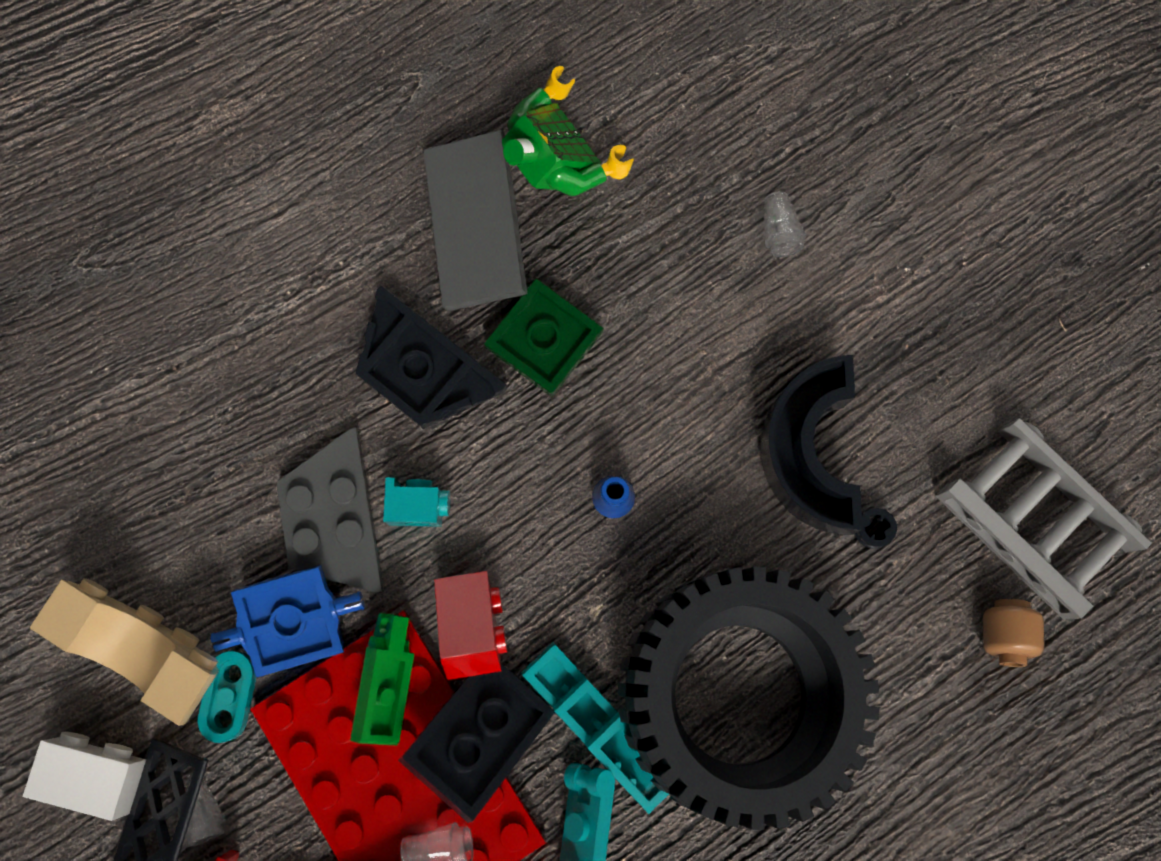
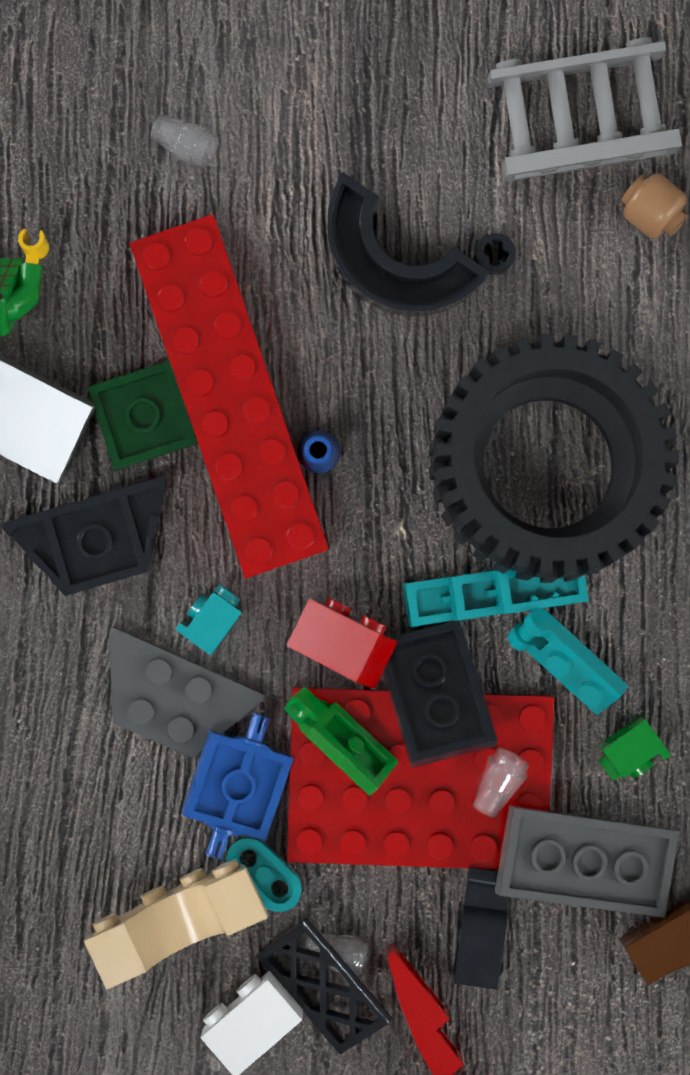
camera: 55 degrees left, 10 degrees up
none -> red brick [129,214,329,579]

